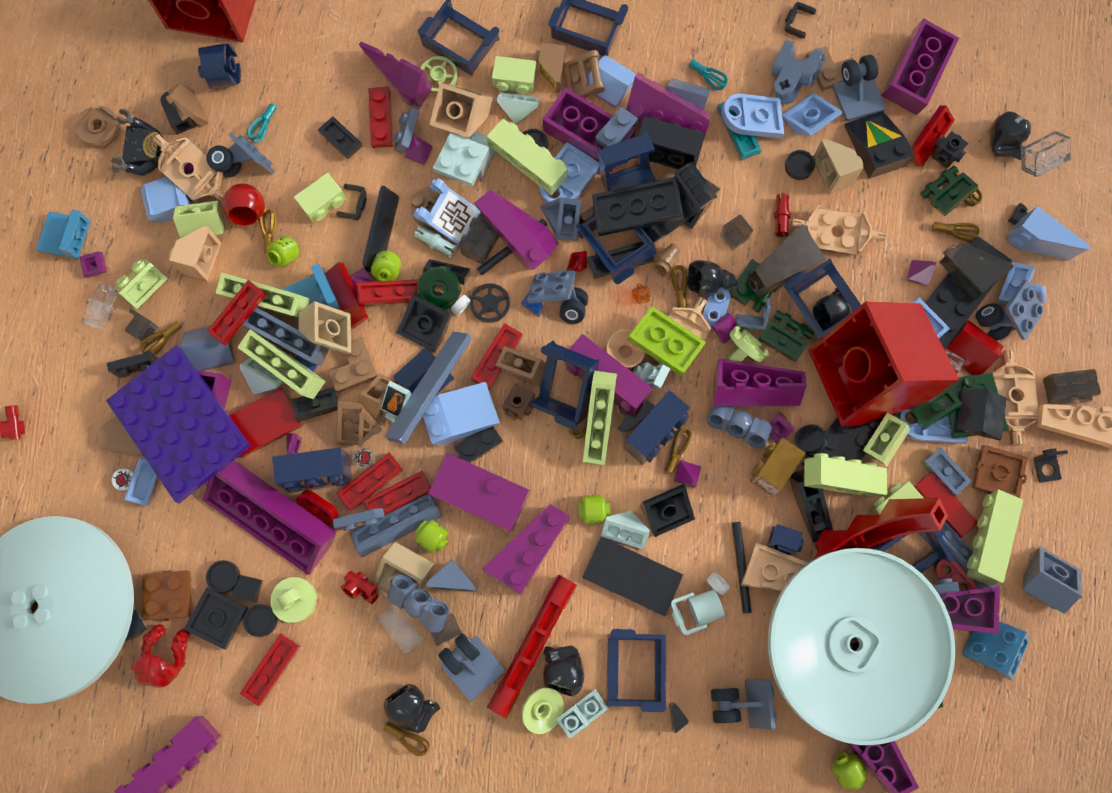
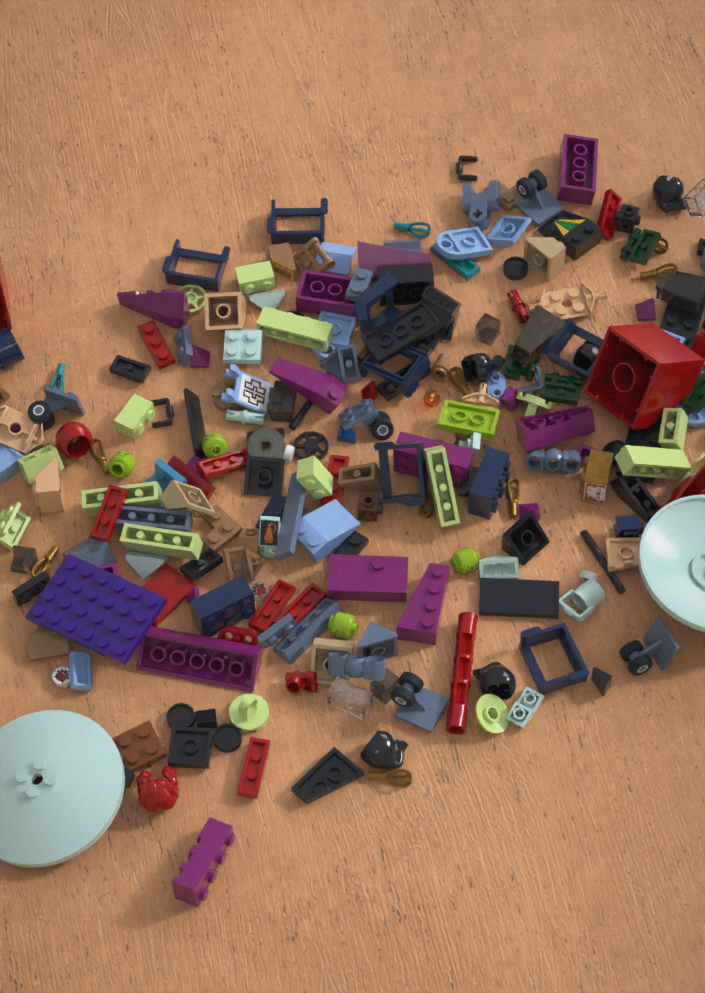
camera: 20 degrees left, 20 degrees down
none -> black wing [291,747,364,804]
none -> yellowish green brick [296,456,333,500]

